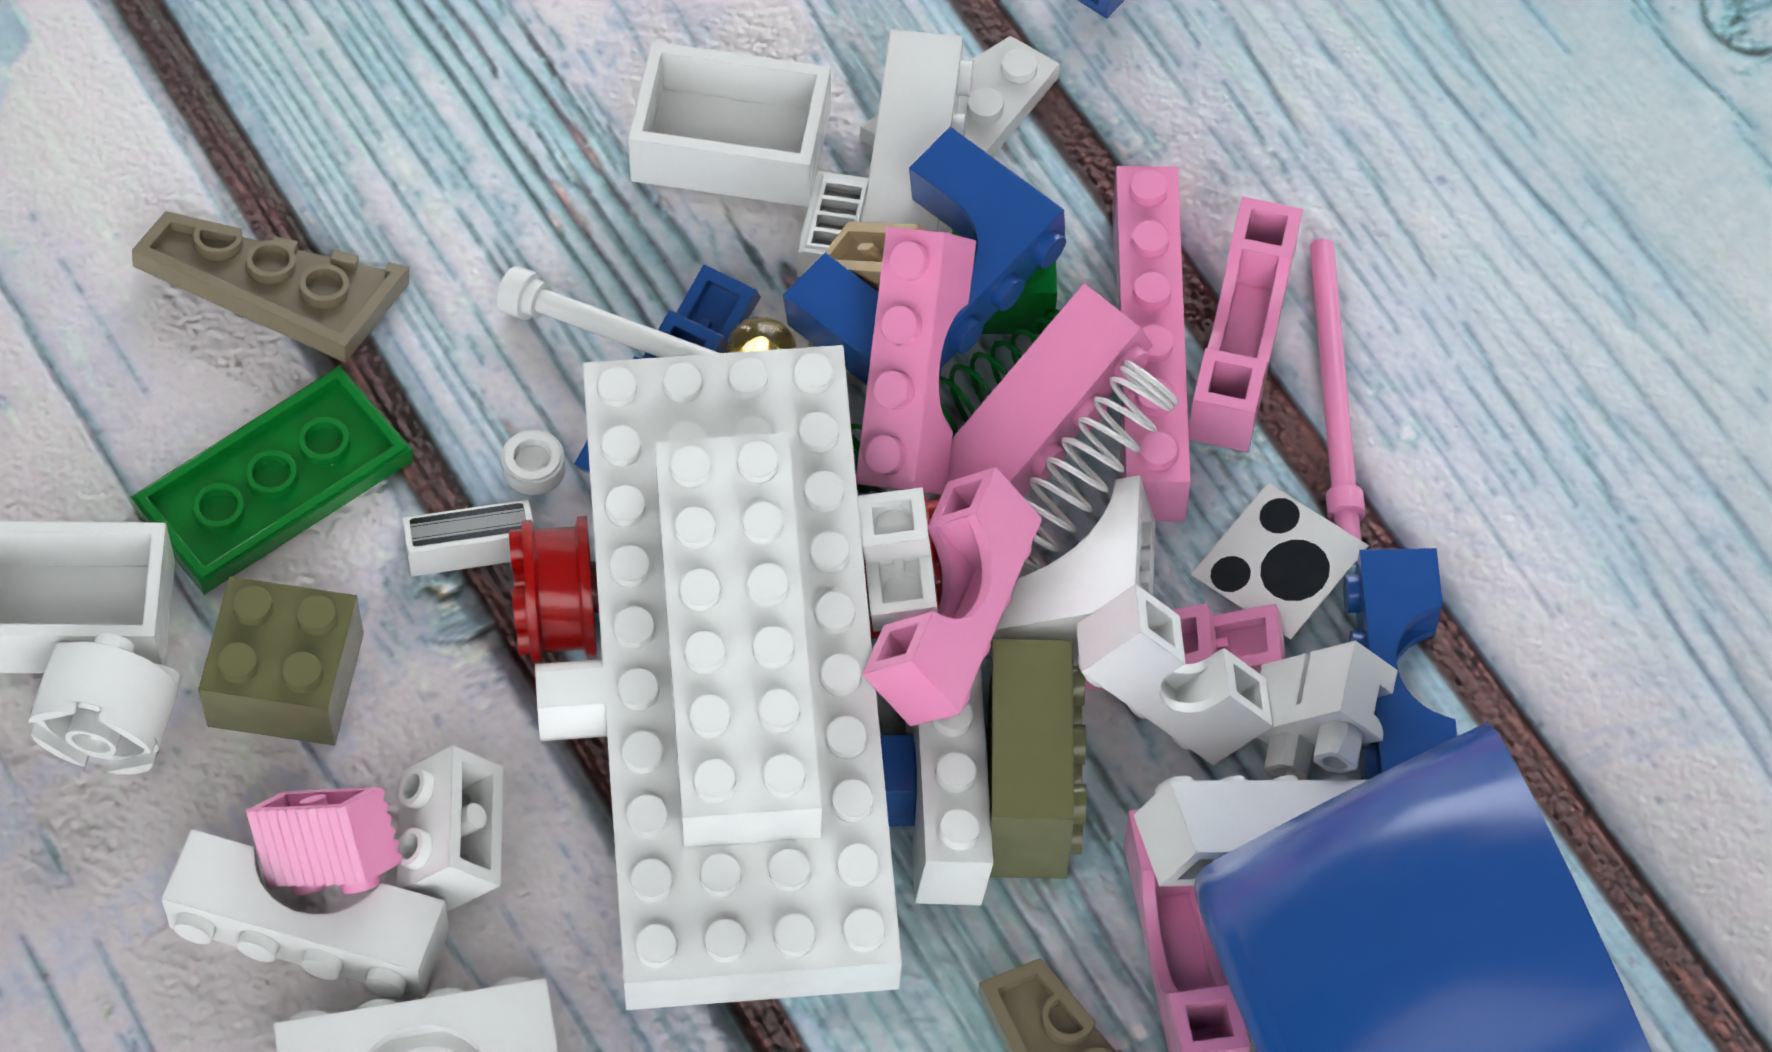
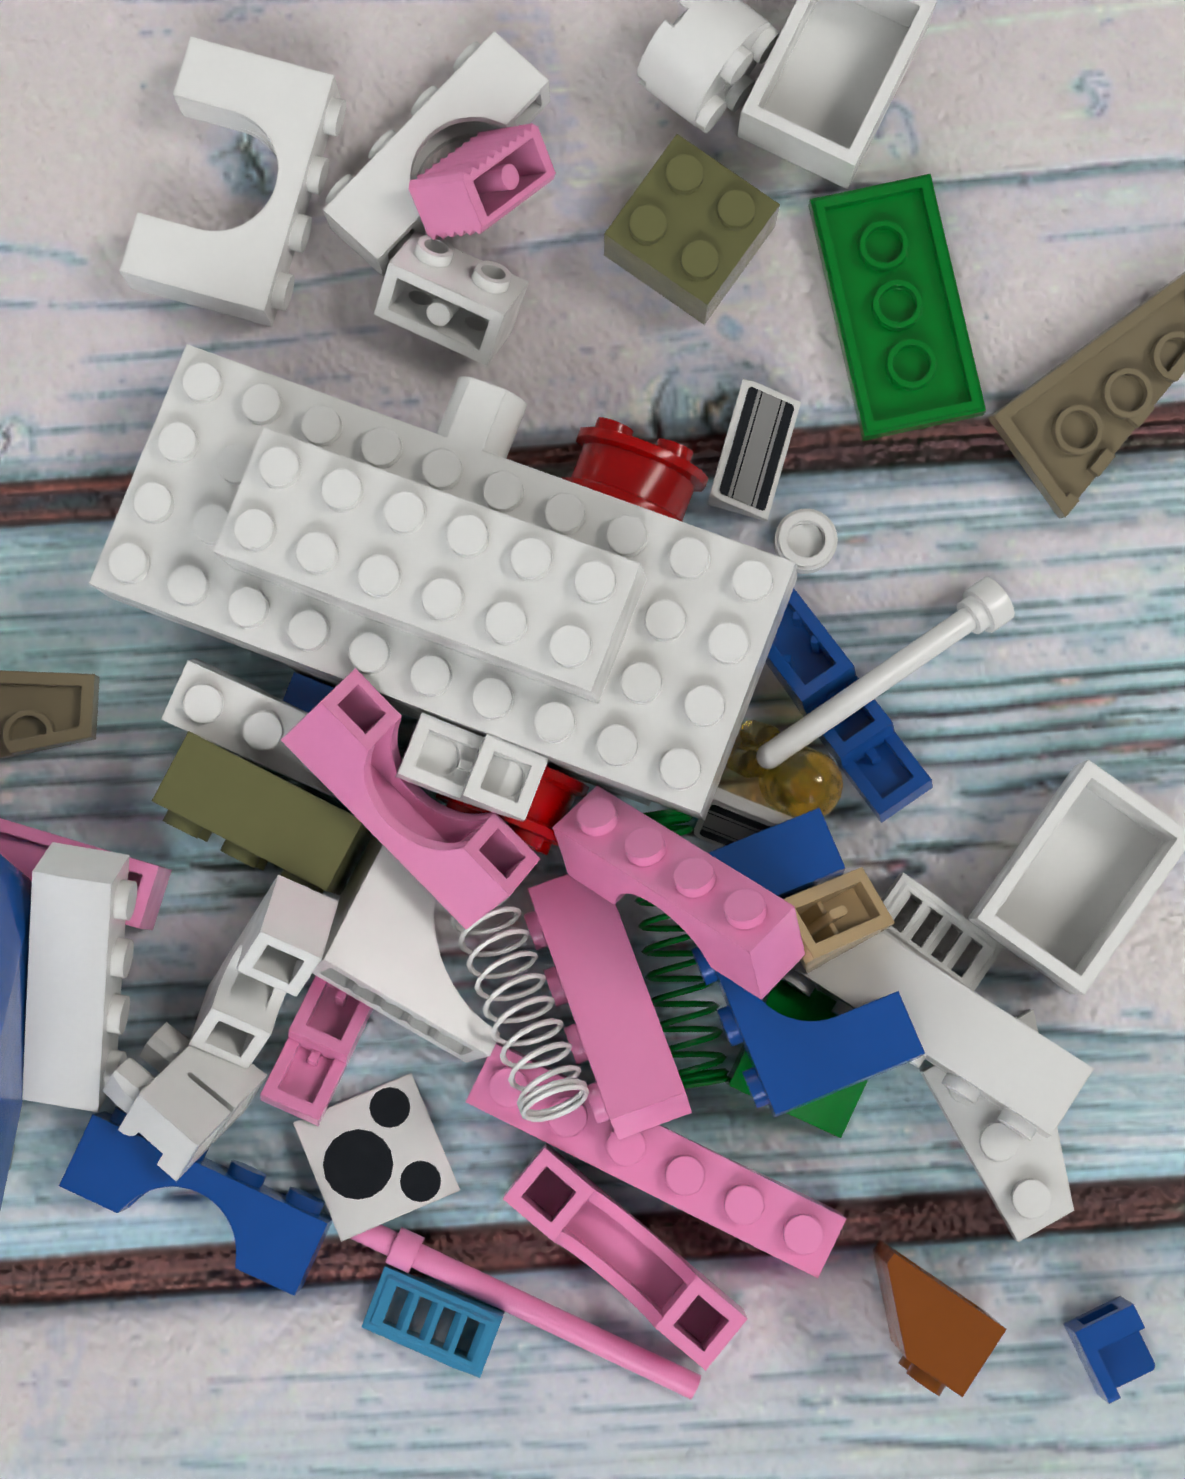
camera: 120 degrees right, 25 degrees up
none -> dark azure slope [362,1265,504,1378]
none -> dark orange slope [873,1239,1007,1397]

